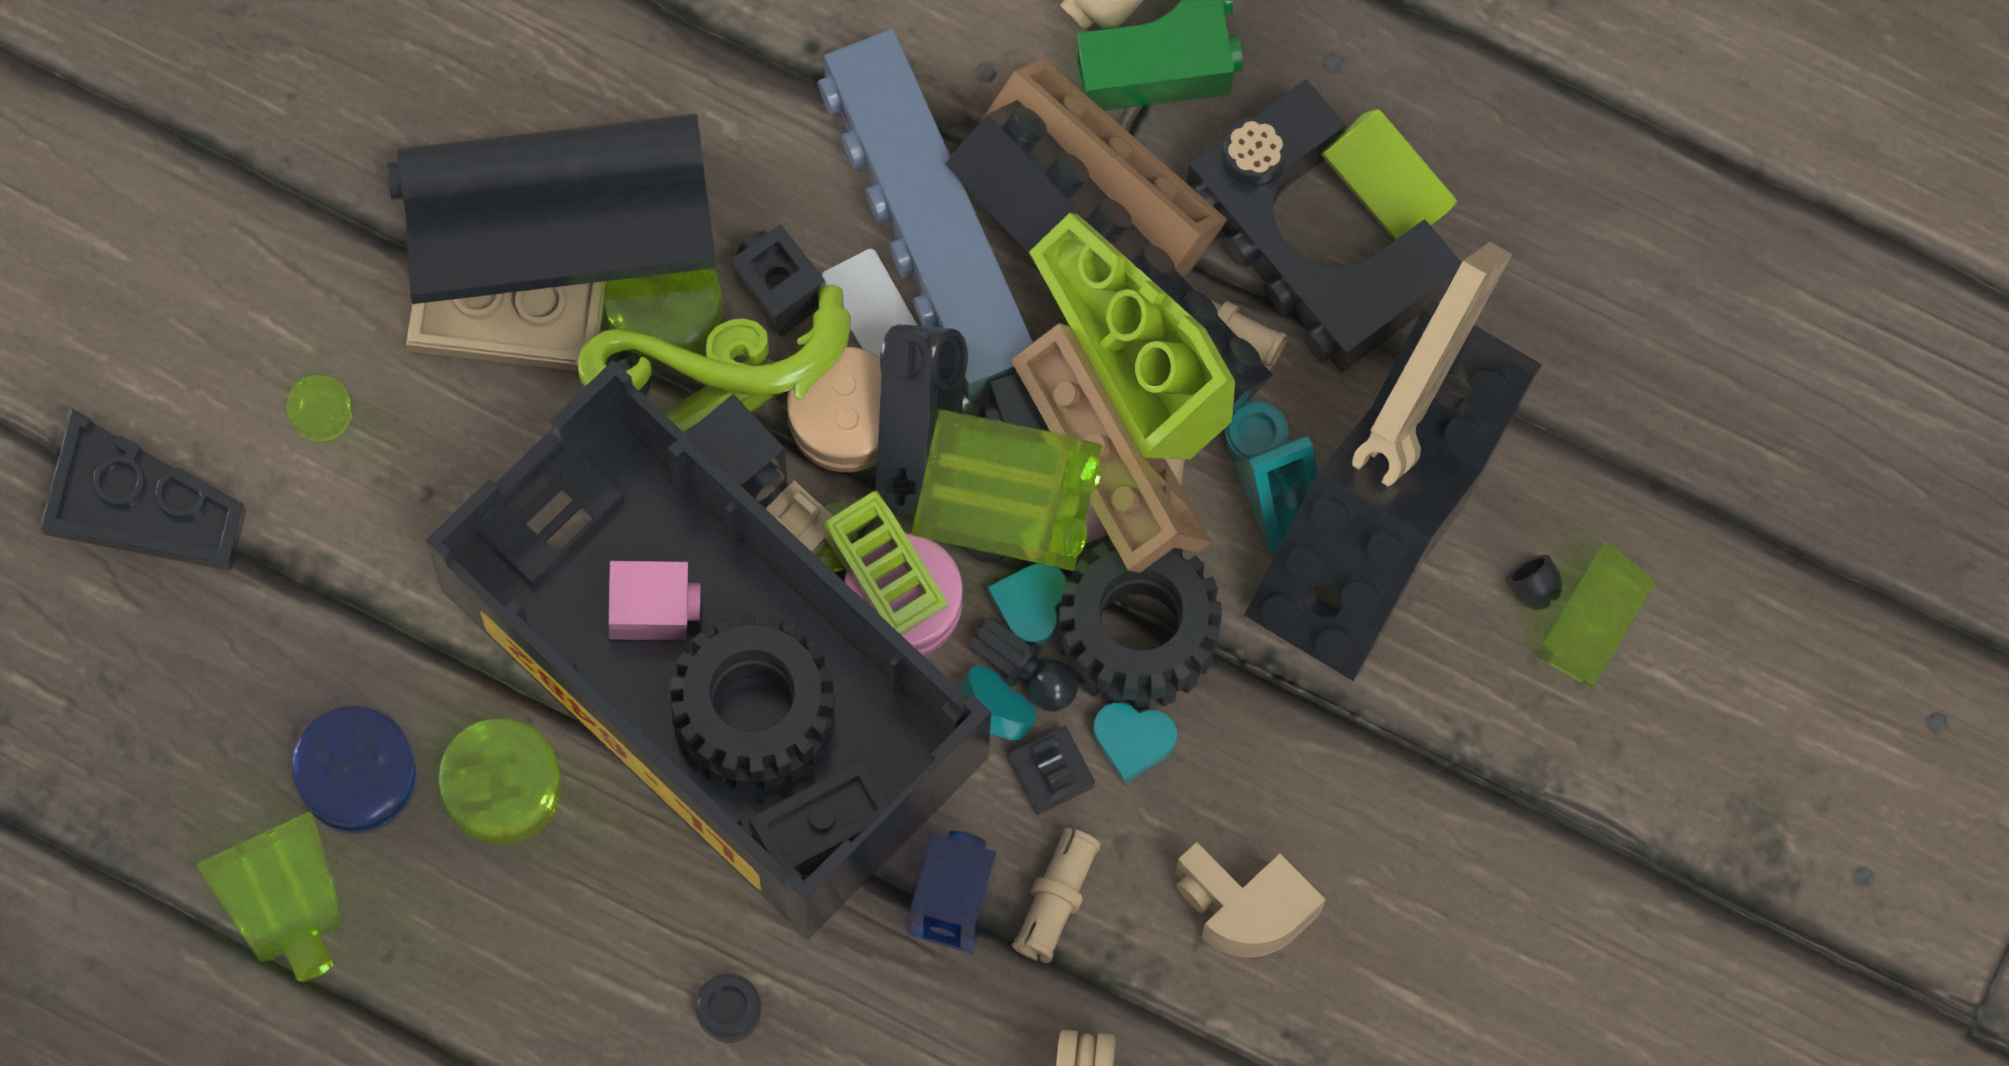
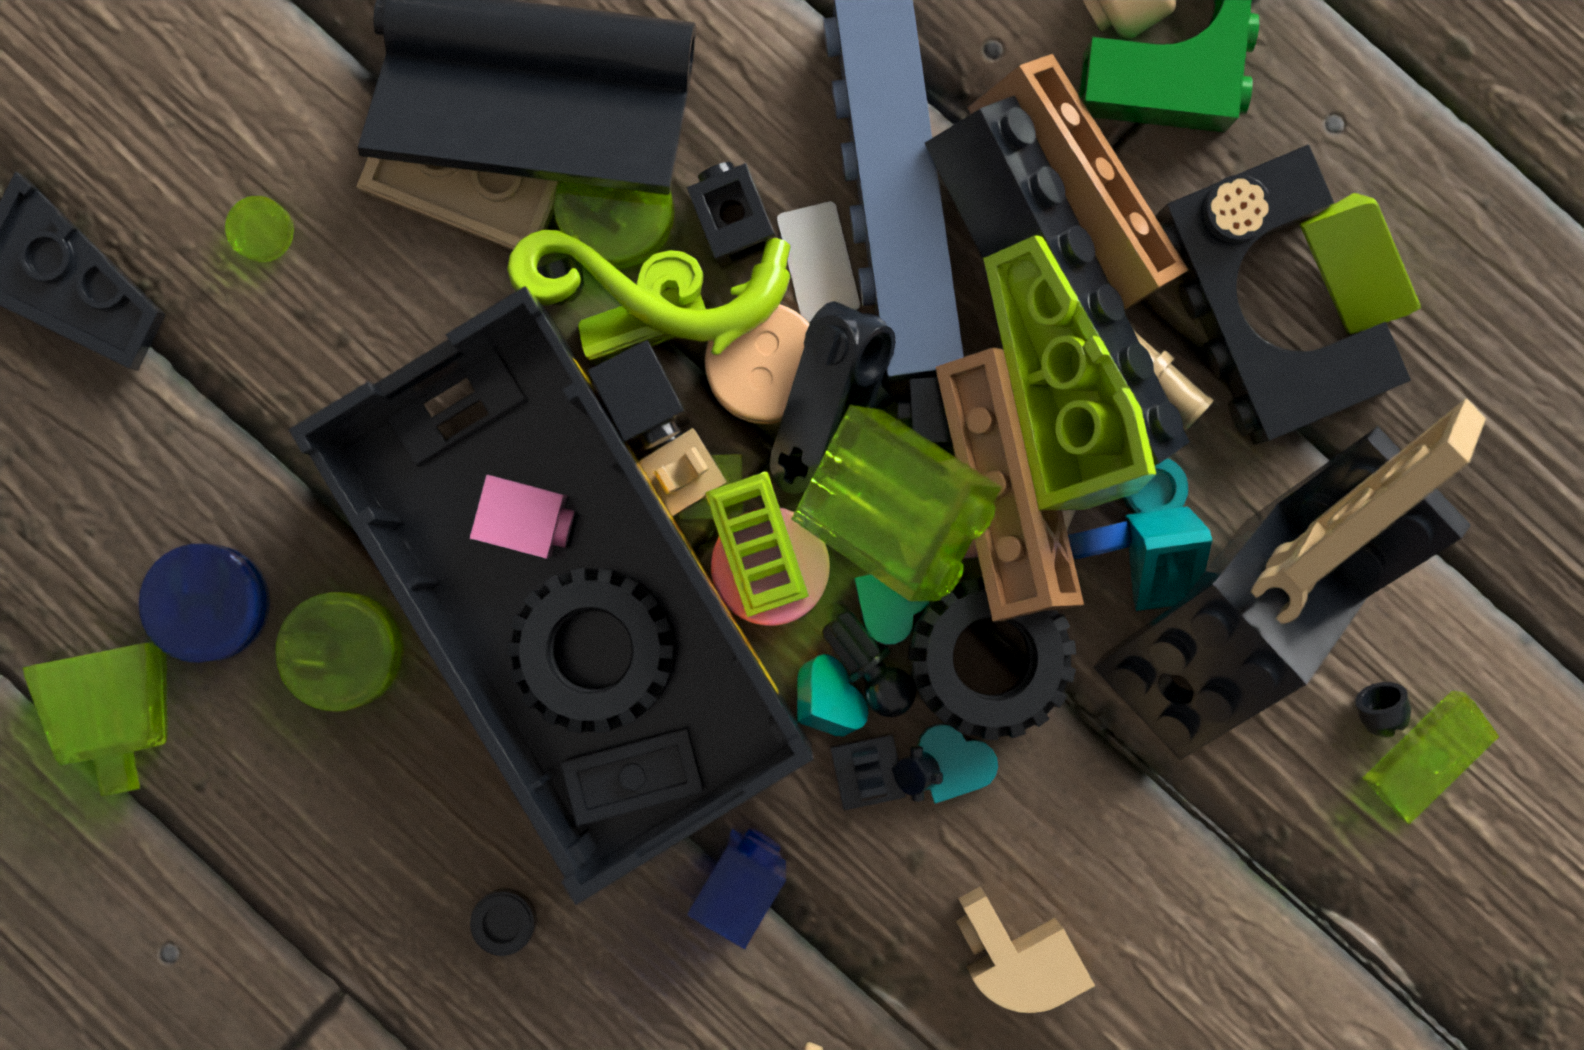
camera: 15 degrees right, 15 degrees up
tan pin [1012,828,1101,963] -> none
none -> black piece [892,746,944,802]
none -> blue tile [1068,521,1132,560]

